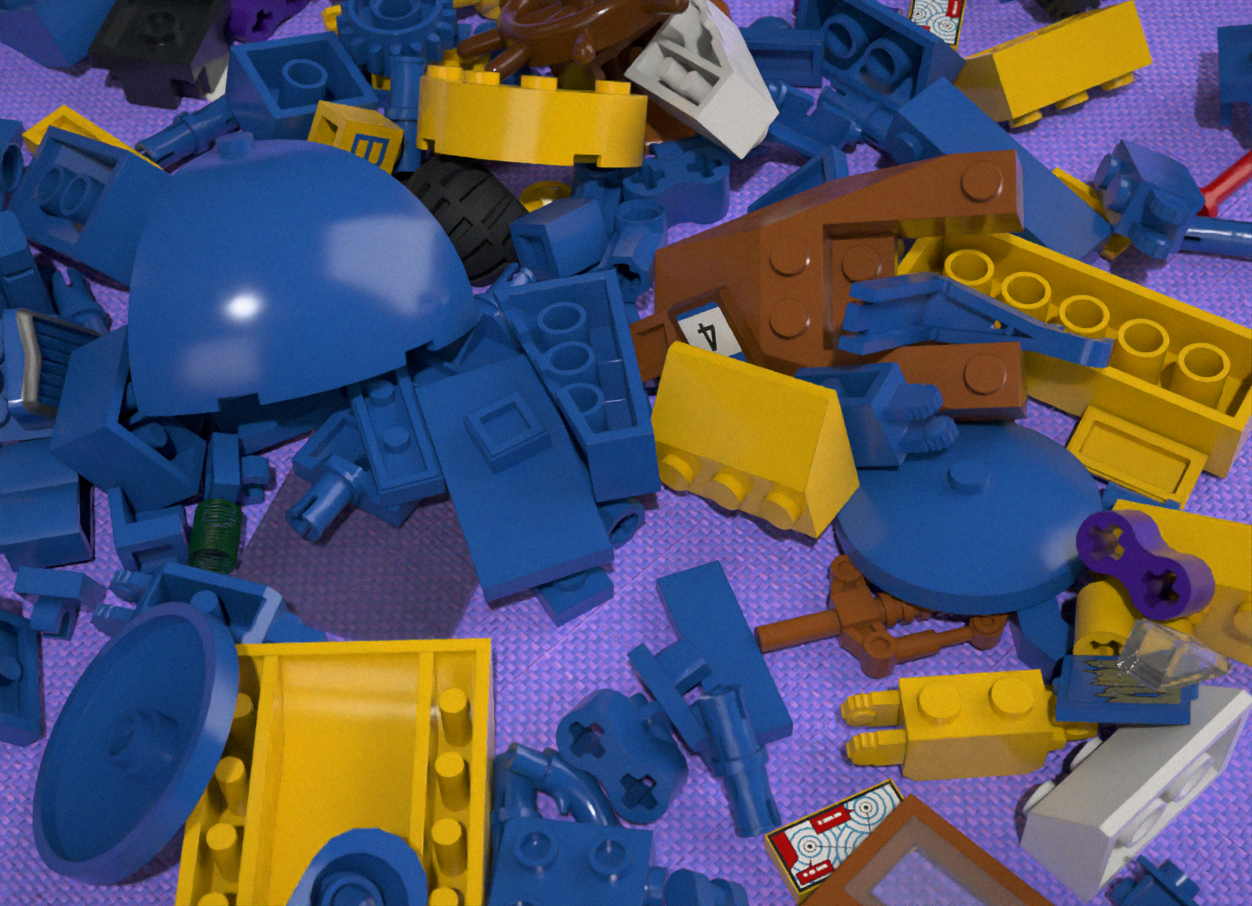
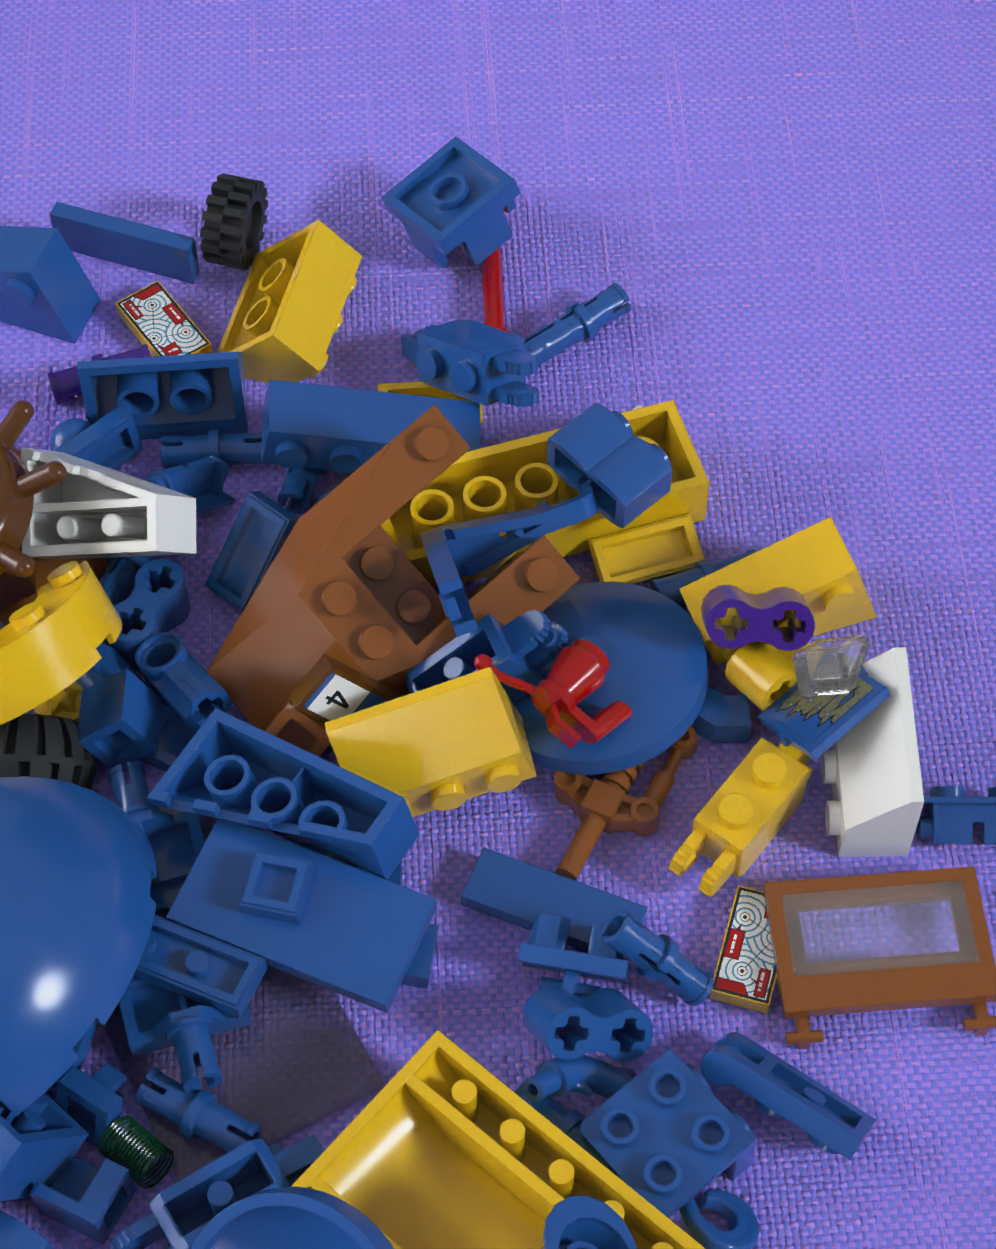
camera: 50 degrees left, 5 degrees up
none -> blue pin [135,1068,263,1152]
none -> red piece [474,639,632,749]
none -> blue brick [547,403,673,528]

